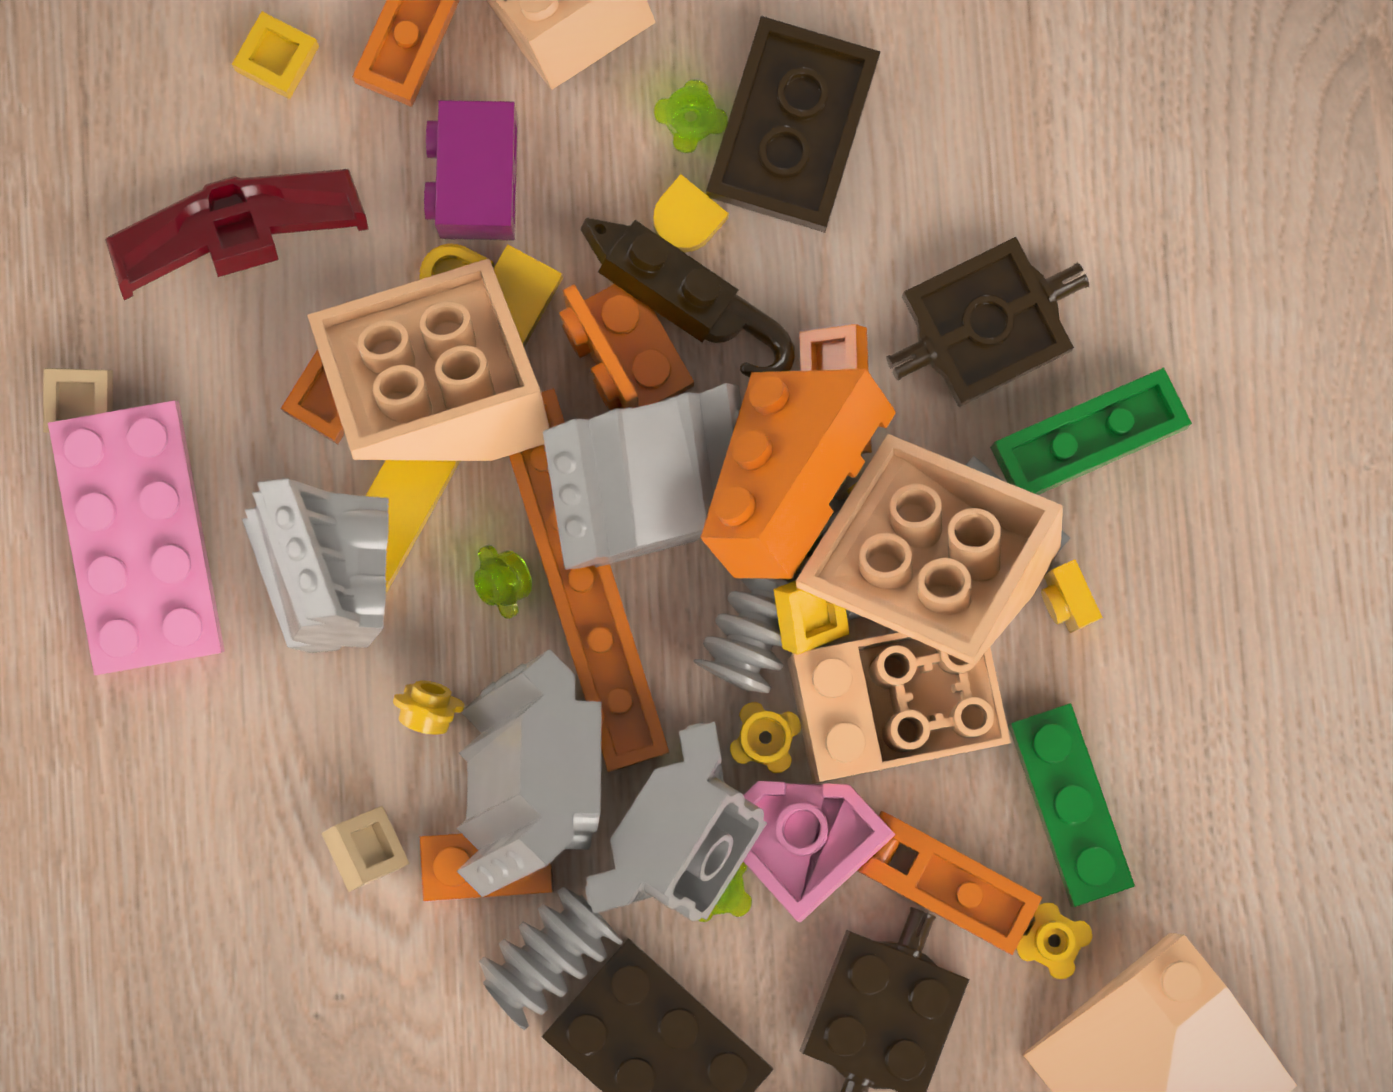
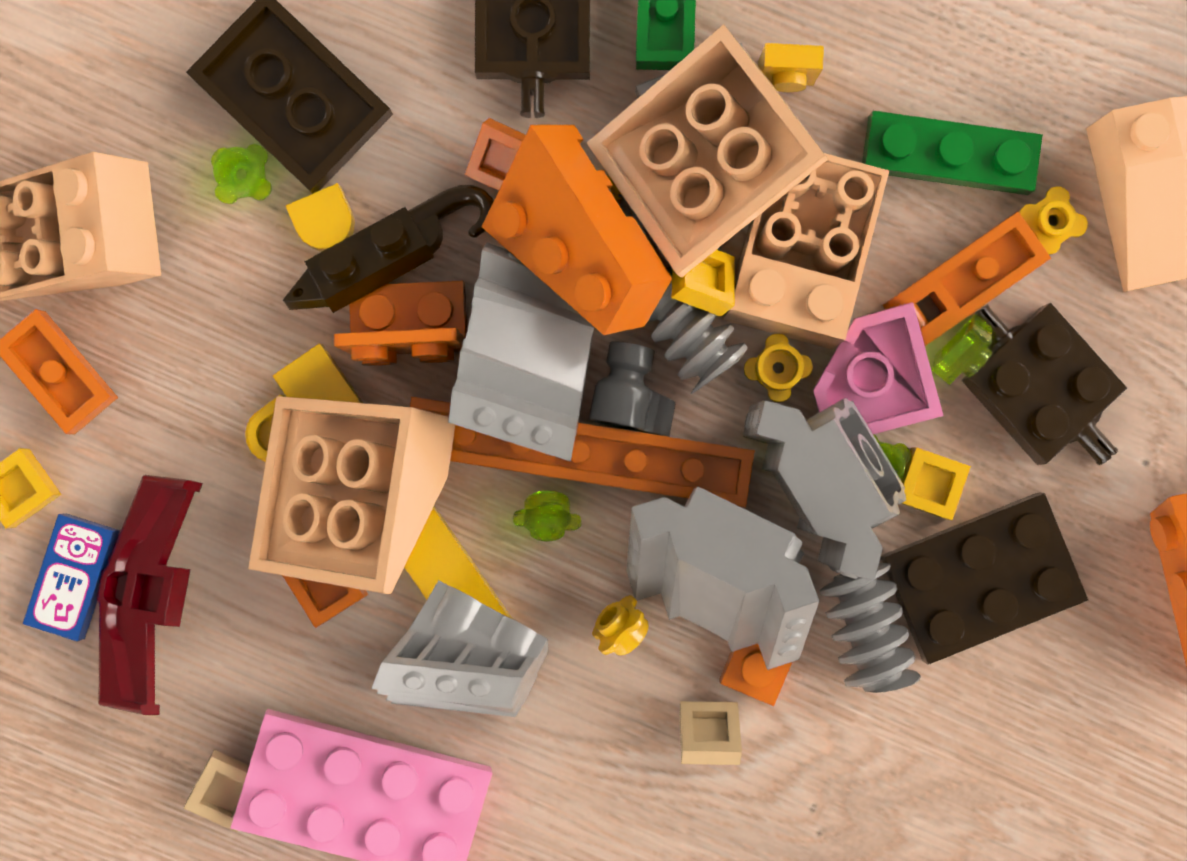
camera: 60 degrees left, 5 degrees up
magenta brick [424,100,518,240] -> none
none -> tile [23,513,120,642]
none -> dark grey piece [588,341,676,437]
none -> yellow tile [900,447,971,520]
none -> clear neon green plate [932,314,993,385]

